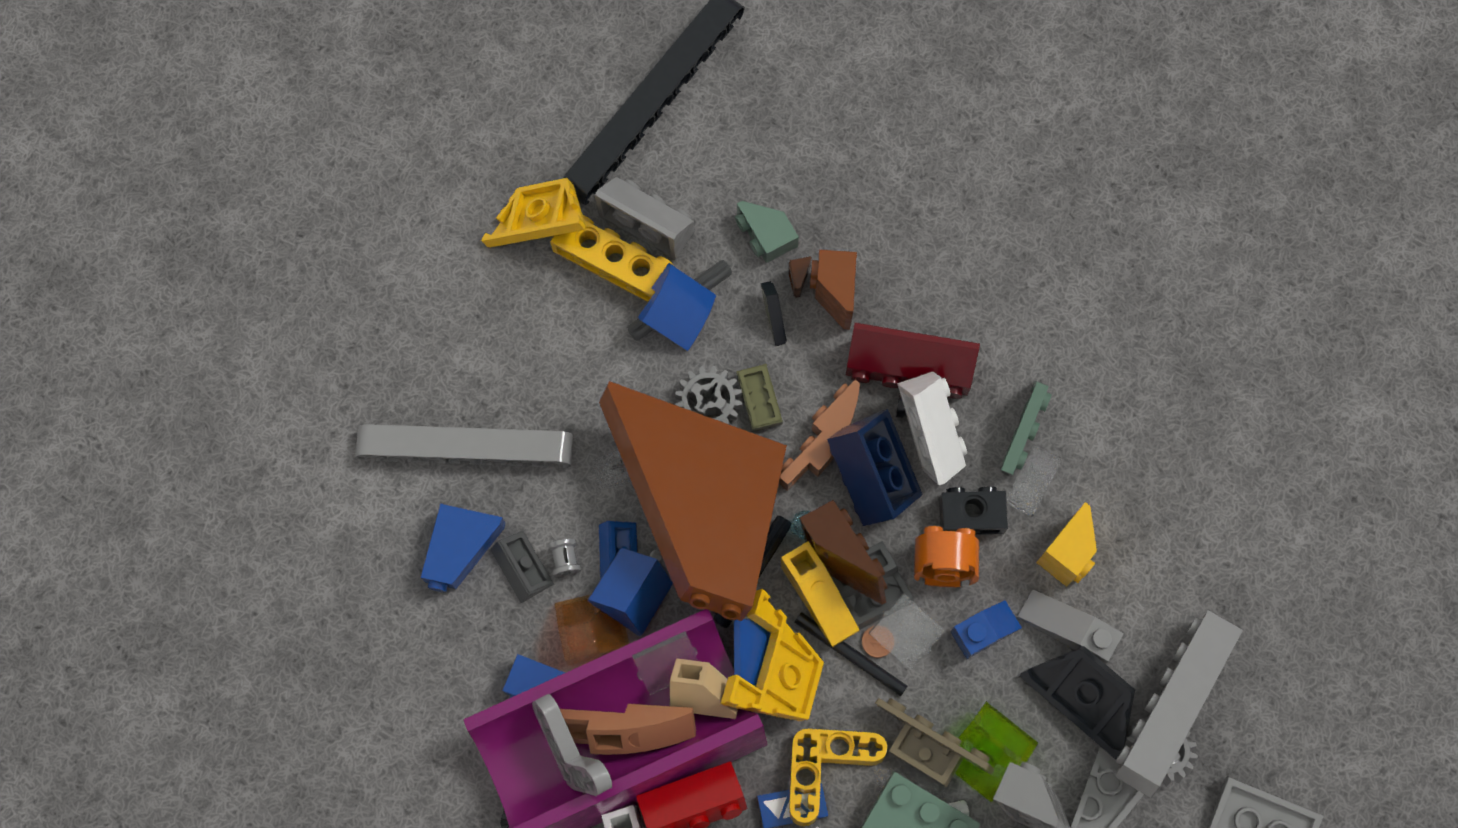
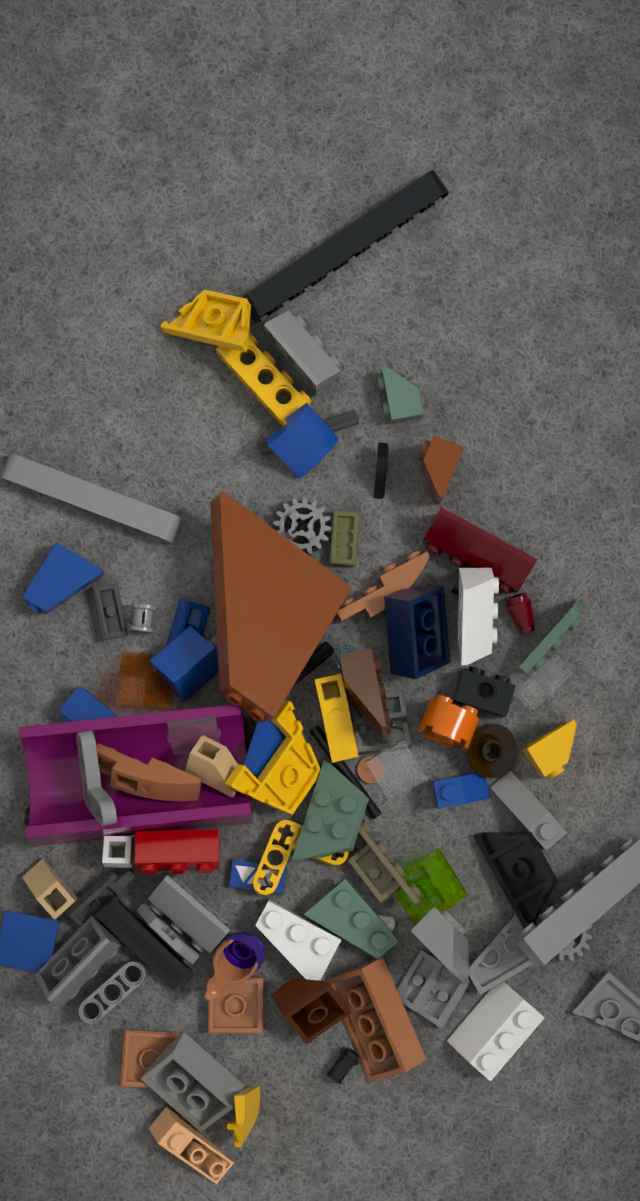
camera: 15 degrees right, 10 degrees up
reddish brown slope [788,256,812,298] -> none
none -> sand green wing [292,760,369,863]
none -> dark brown dish [466,724,517,778]
none -> dark red cone [506,592,535,634]

